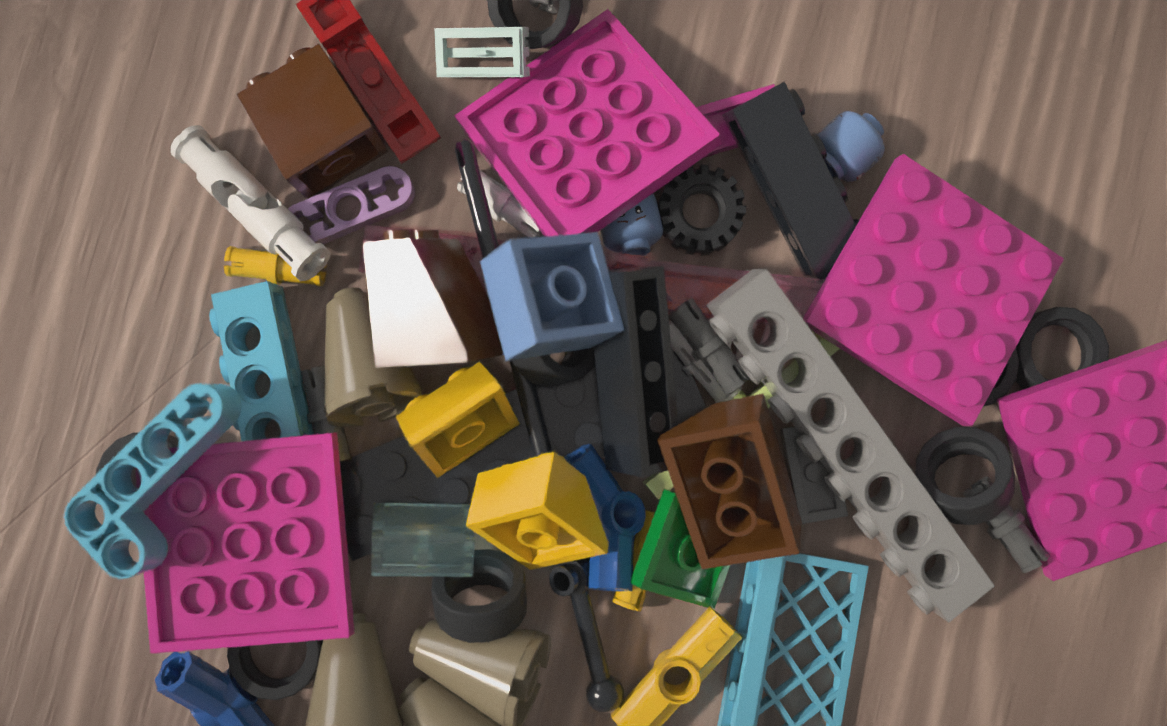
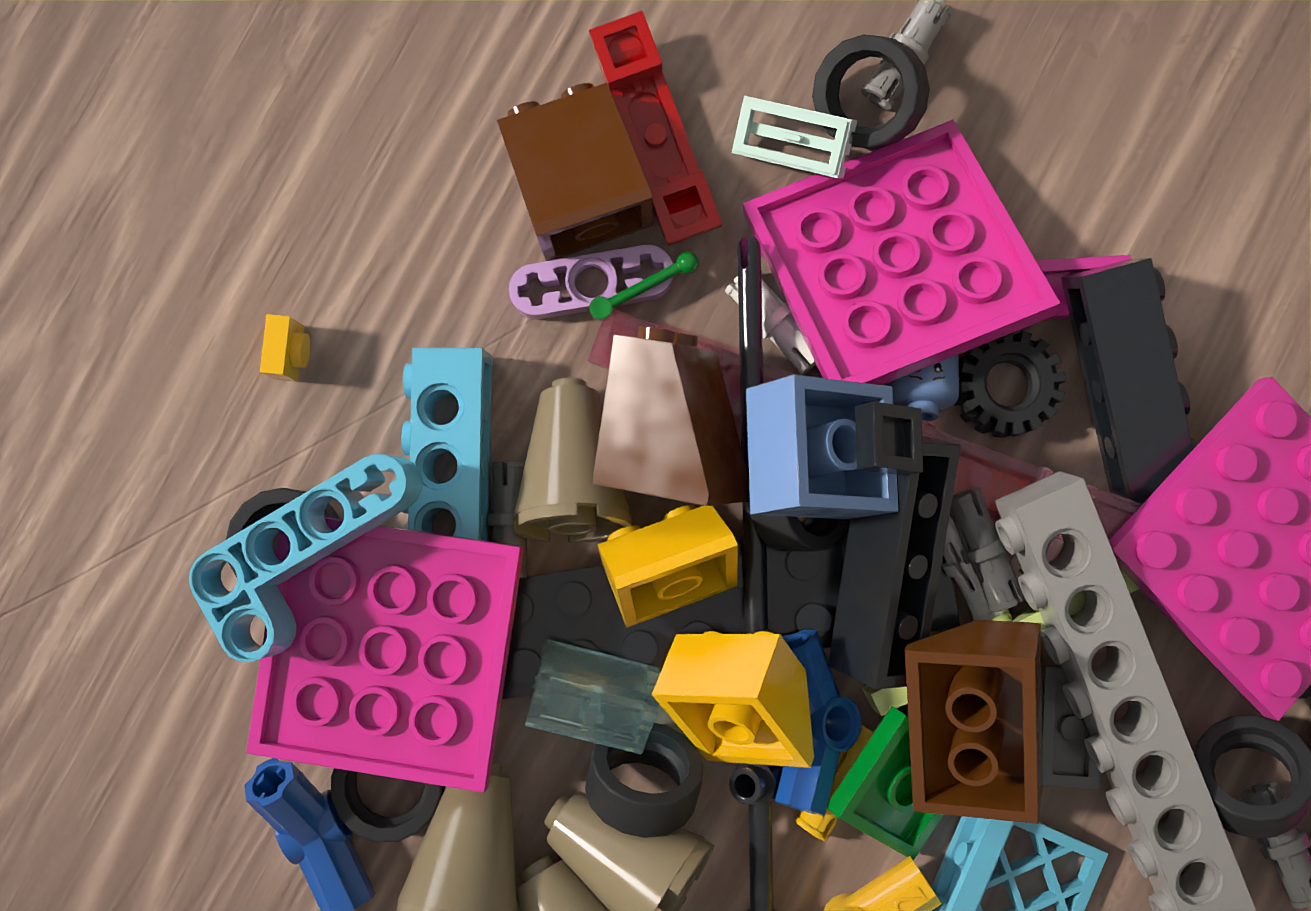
camera: 20 degrees right, 0 degrees up
white piece [171,125,331,282] -> none
yellow pin [224,246,327,287] -> none
medium blue head [817,111,885,182] -> none
none -> yellow plate [260,314,310,382]
none -> green hinge [589,252,699,321]
none -> black plate [855,401,923,476]

